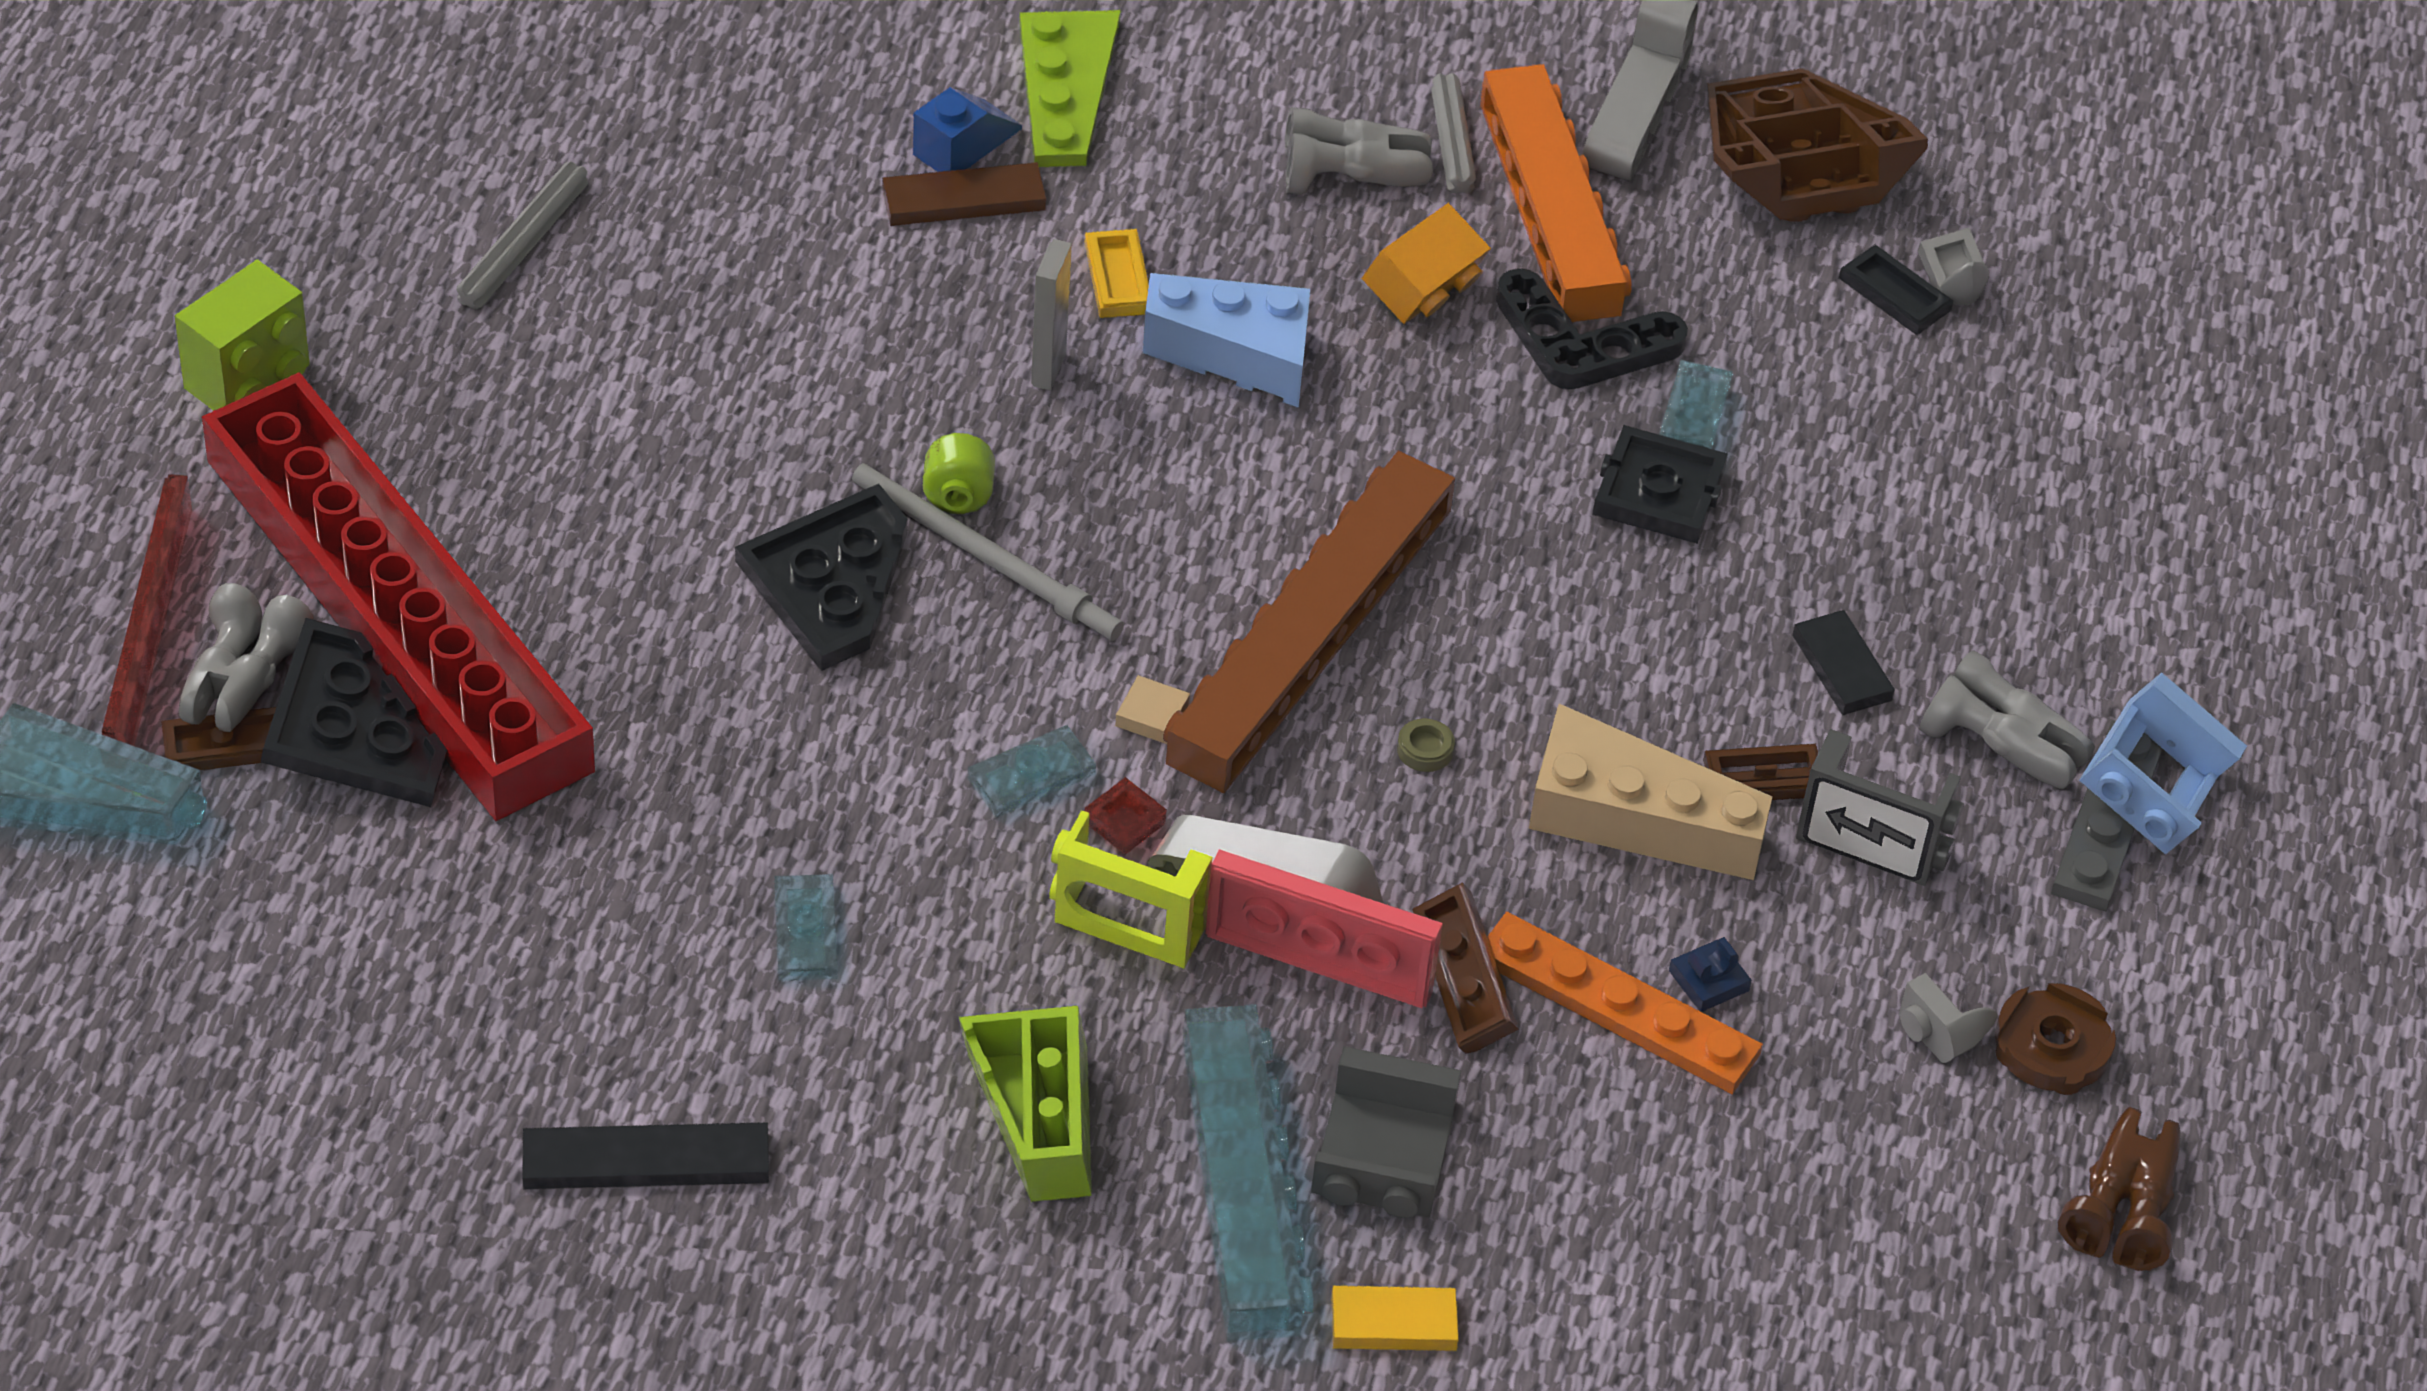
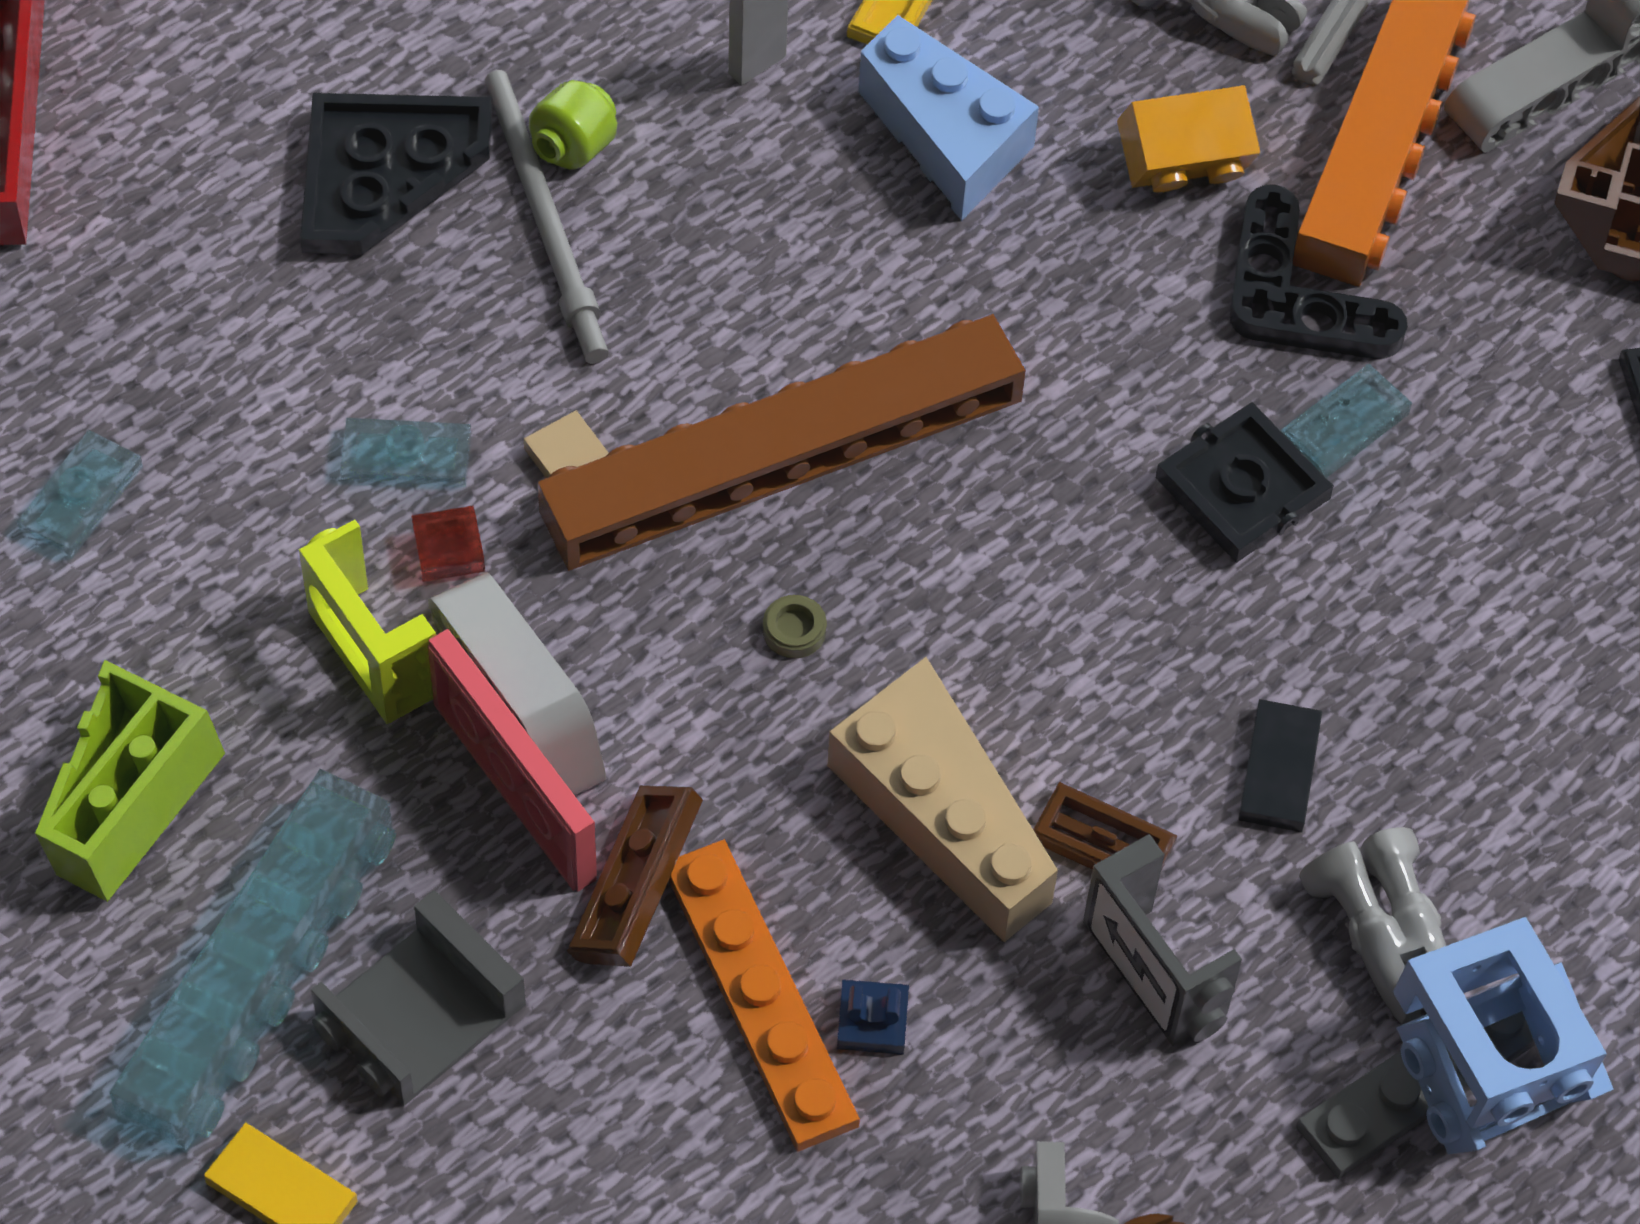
camera: 35 degrees right, 10 degrees up
none -> light blue panel [1393,917,1607,1130]

